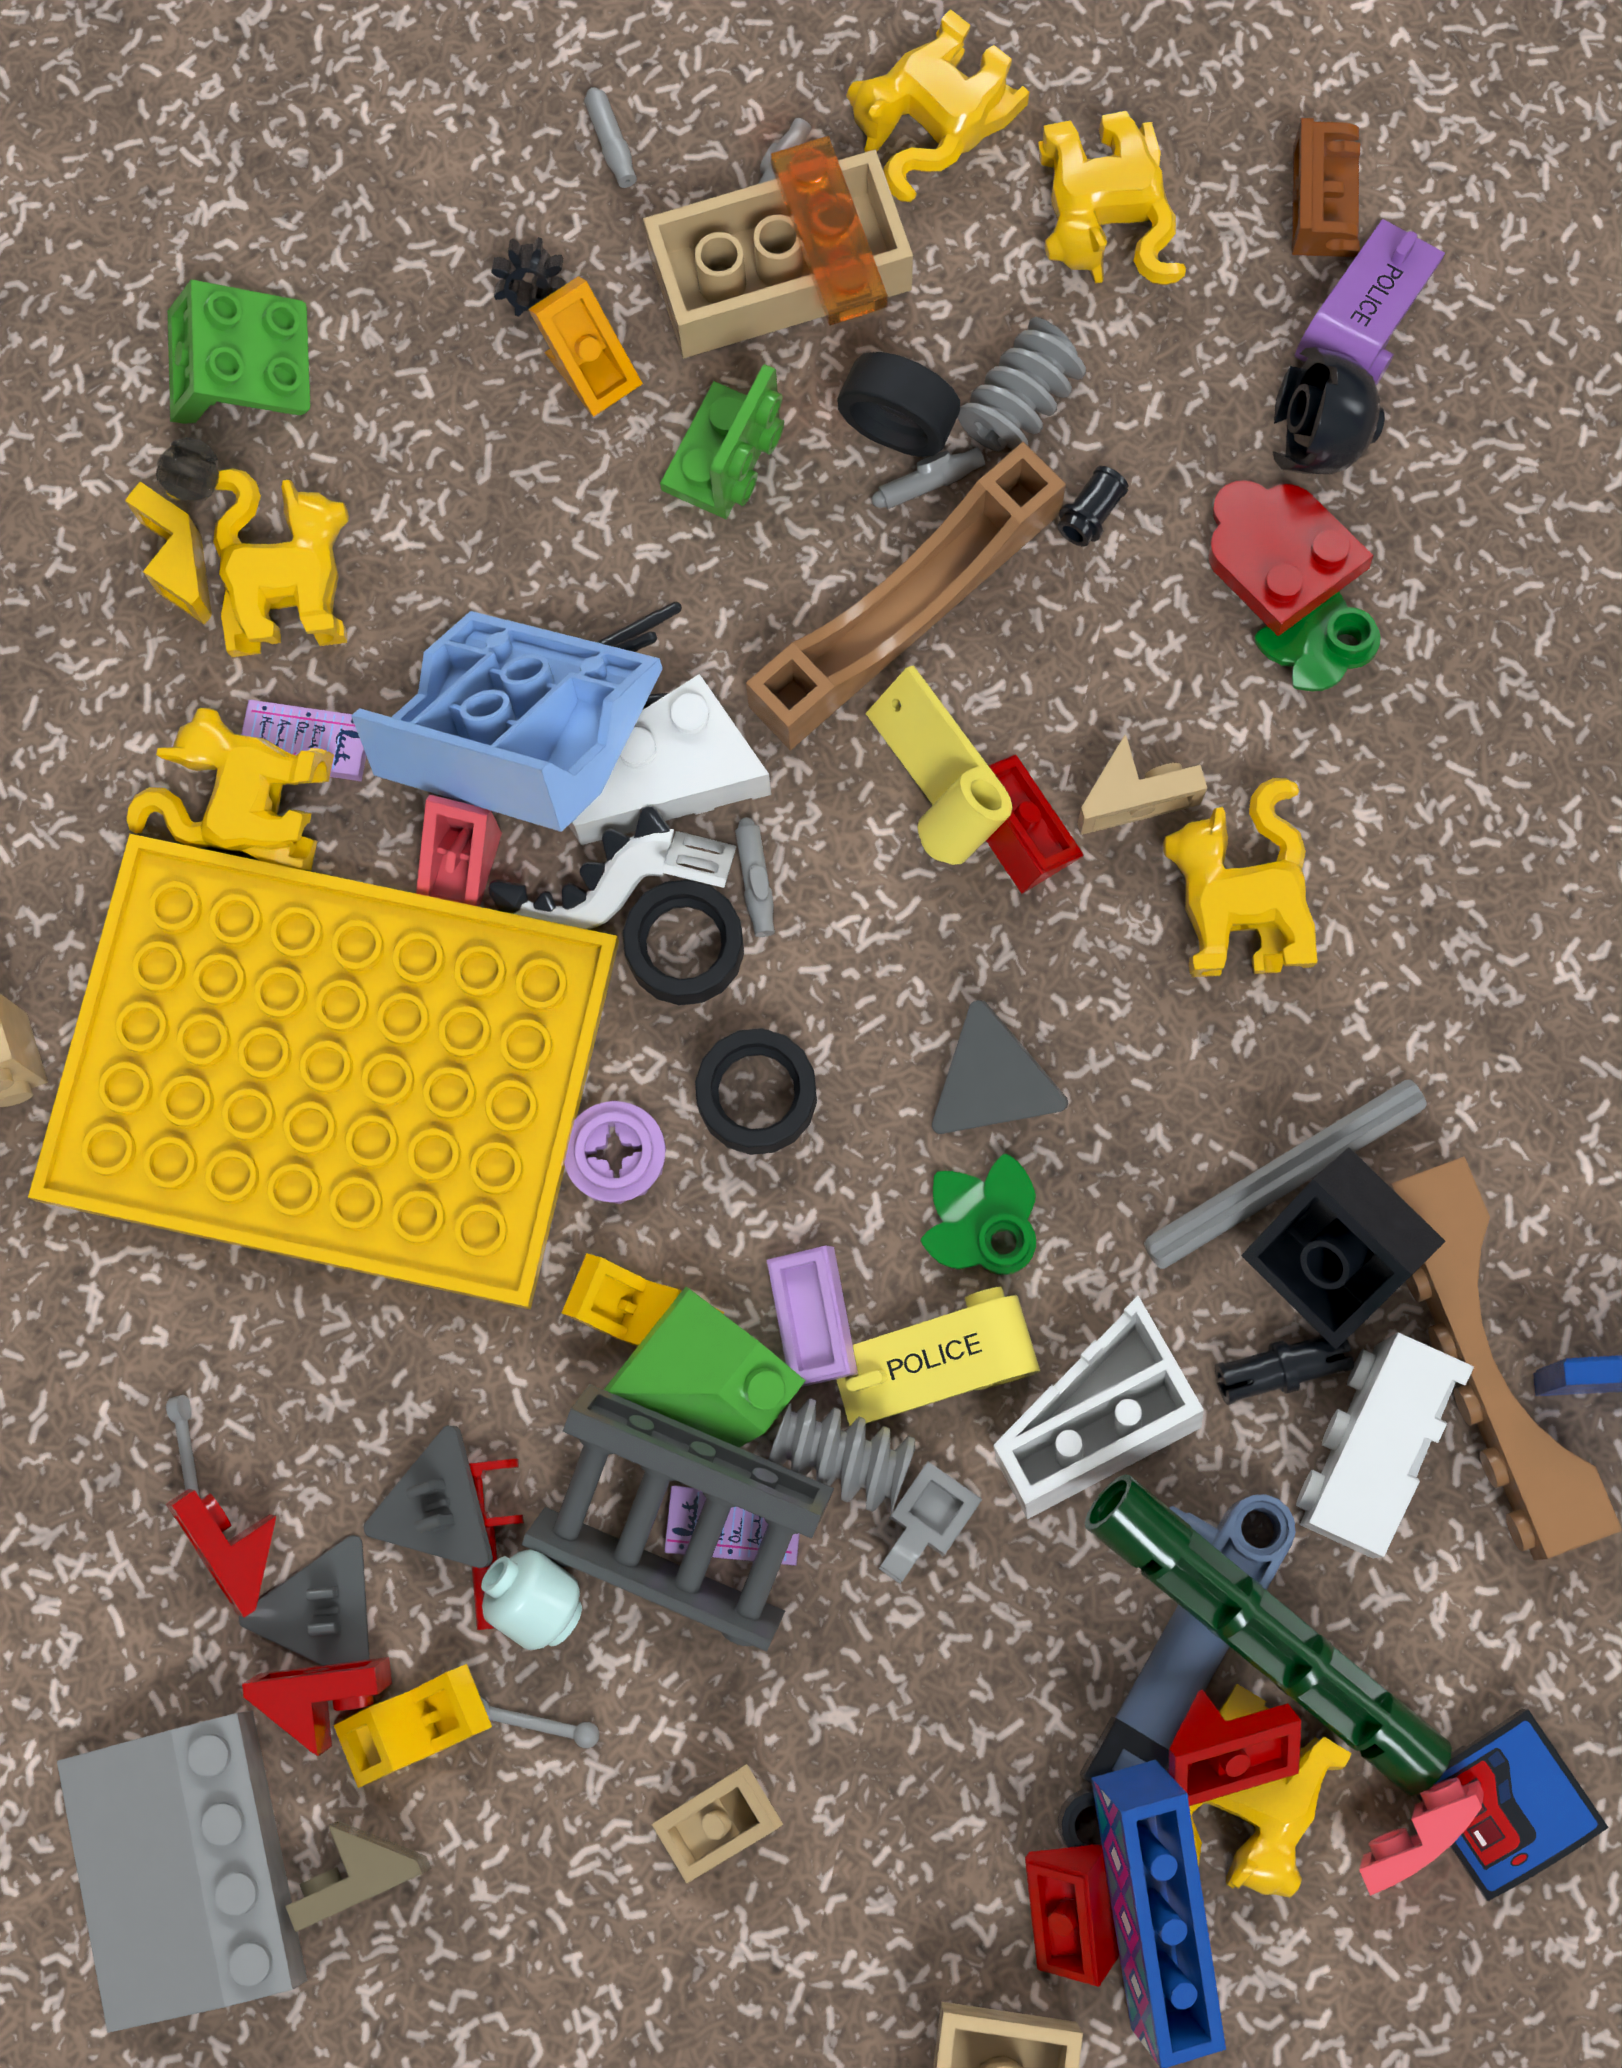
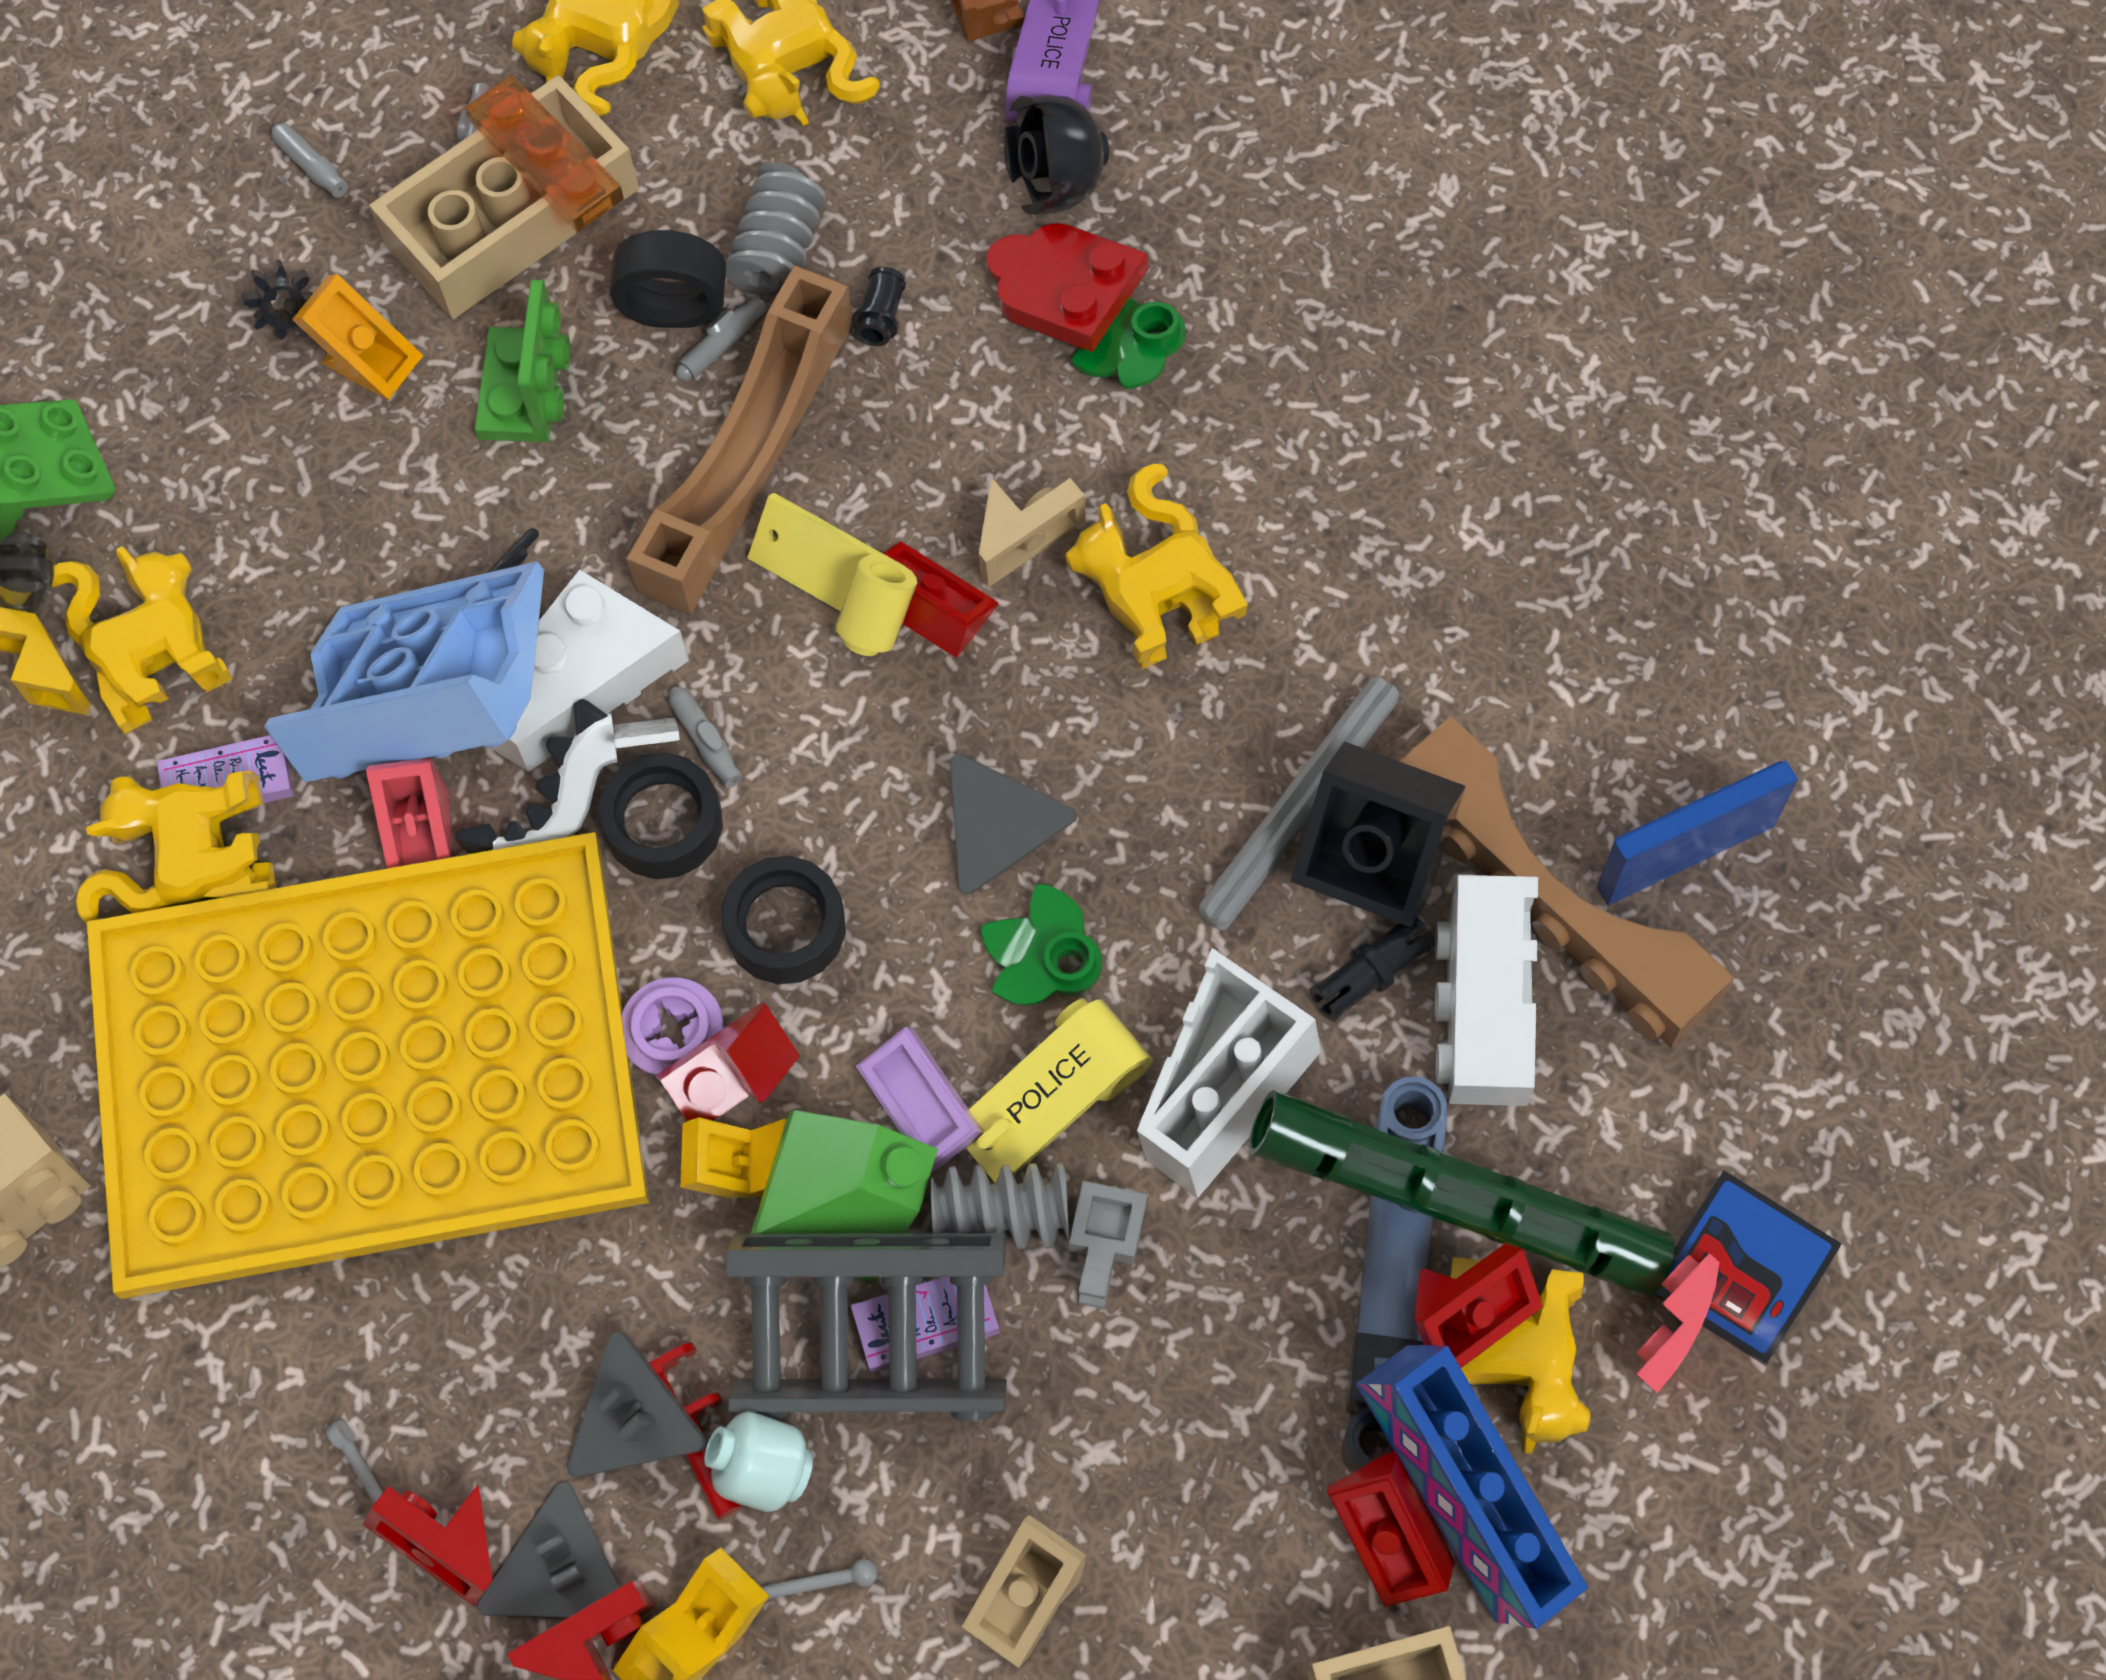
camera: 25 degrees left, 10 degrees down
none -> red slope [655,1002,800,1122]

